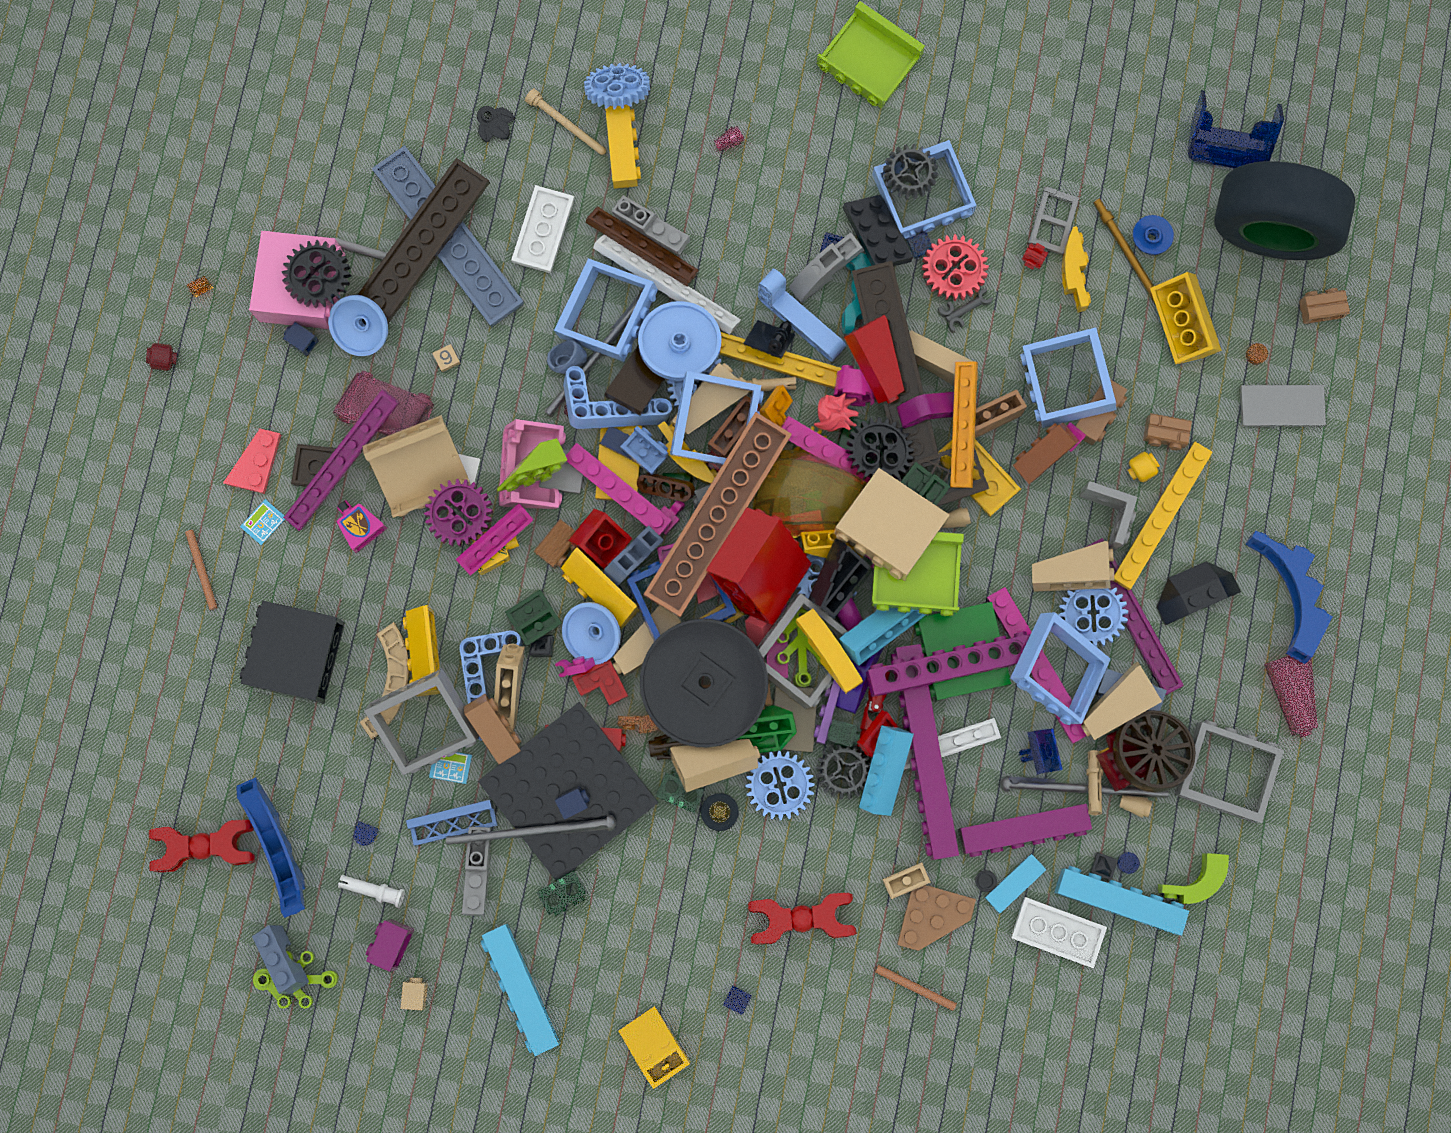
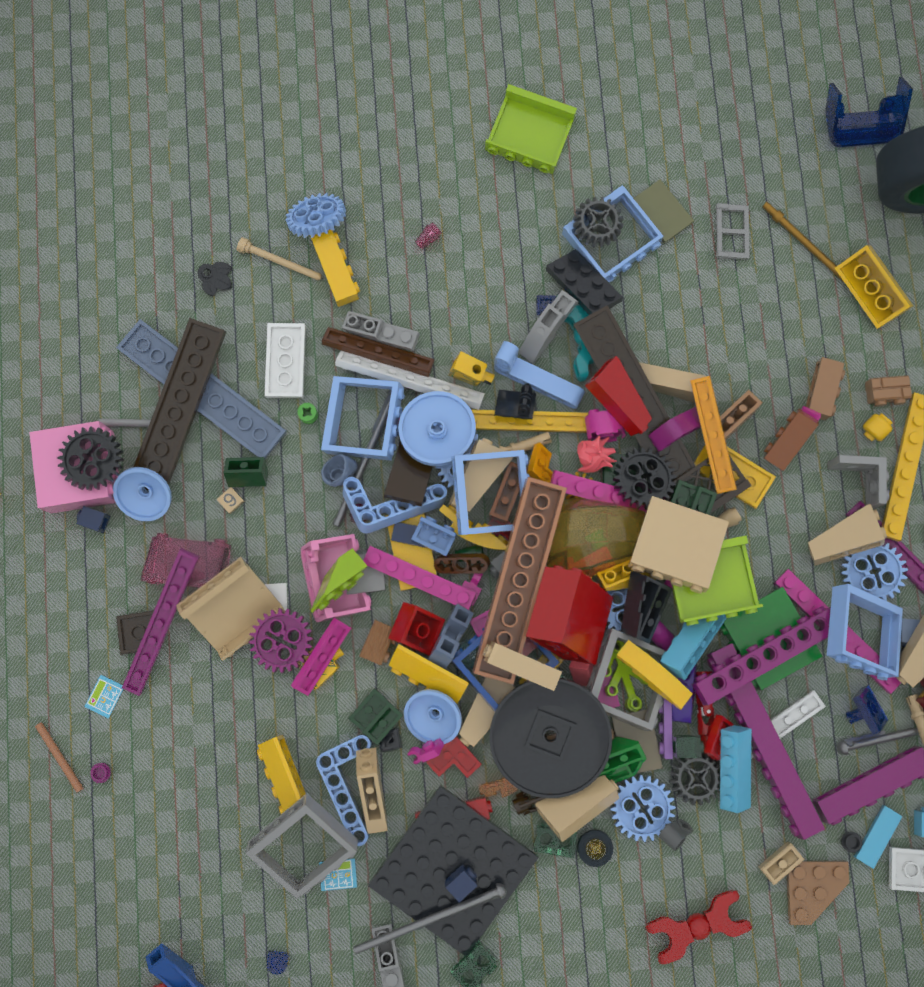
camera: 15 degrees left, 0 degrees up
coral wing [223,429,281,494] -> none
black brick [240,600,345,704] -> none
torso [336,500,388,553] -> none
tan tile [360,622,409,740] -> none
medium blue fence [406,800,498,846] -> none
medium nougat brick [463,694,521,764] -> none
nougat bar [875,965,957,1011] -> none
clear blue tile [907,232,933,259] -> none
coral gear [921,234,989,301] -> none
dark grey bar [938,288,993,333] -> none
light blue window [1020,328,1116,428] -> none
red gear [1022,243,1048,270] -> none
yellow slope [1062,226,1091,313] -> none
blue dish [1133,215,1174,255] -> none
none -> magenta plate [90,763,111,783]
none -> dark green brick [223,457,268,487]
none -> bright green wheel [297,403,318,424]
none -> yellow torso [448,351,495,386]
none -> tan slope [482,641,562,691]
none -> olive tile [633,179,694,244]
none -> dark grey piece [659,819,693,851]

